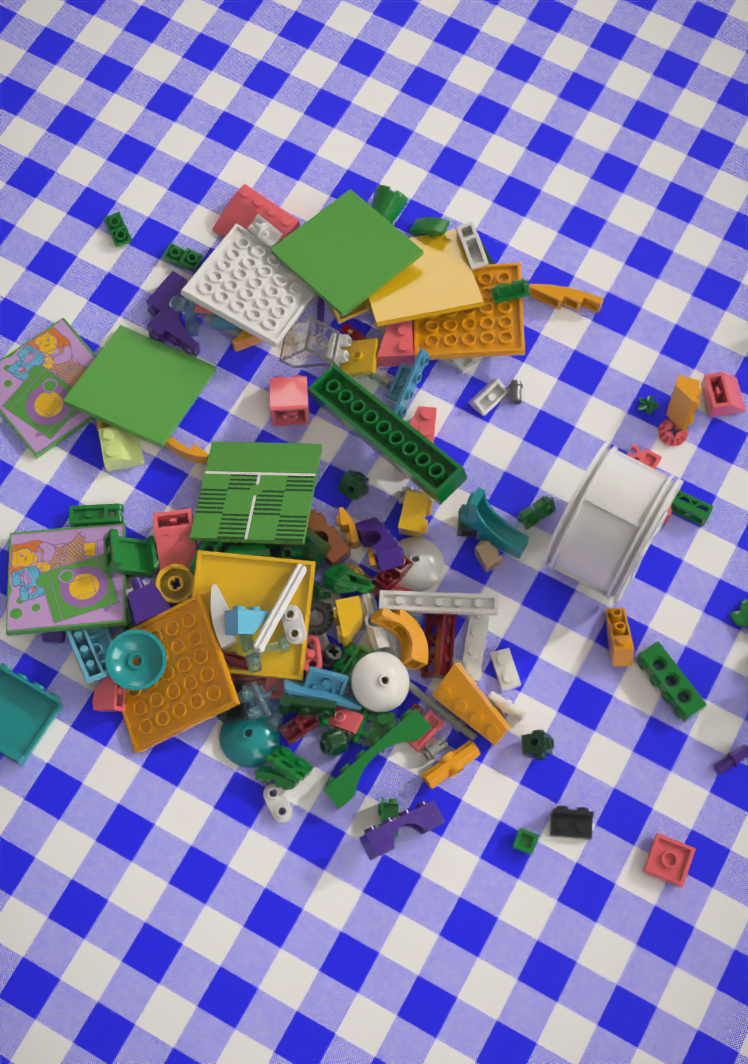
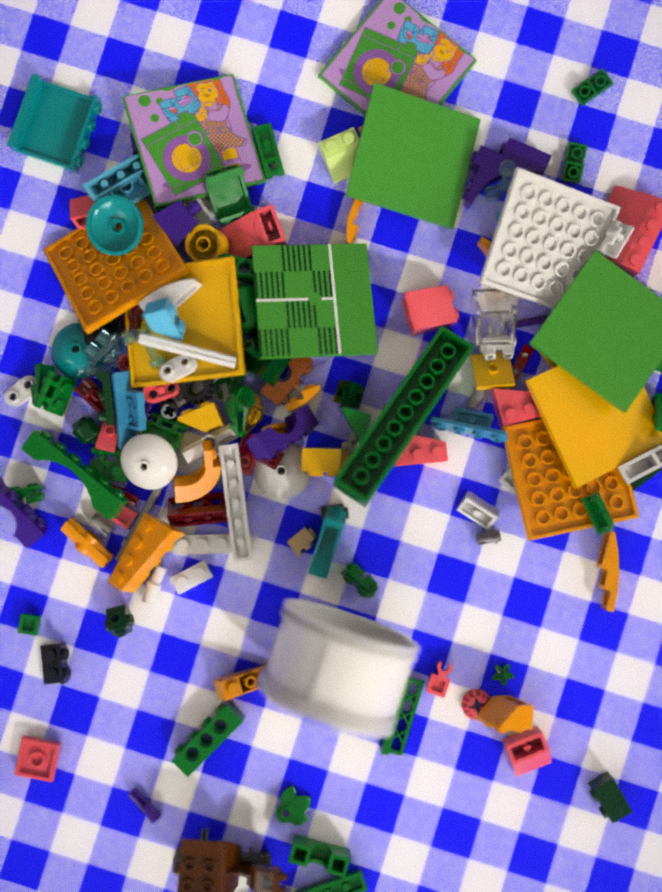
camera: 80 degrees right, 20 degrees up
none -> green slope [341,407,372,443]

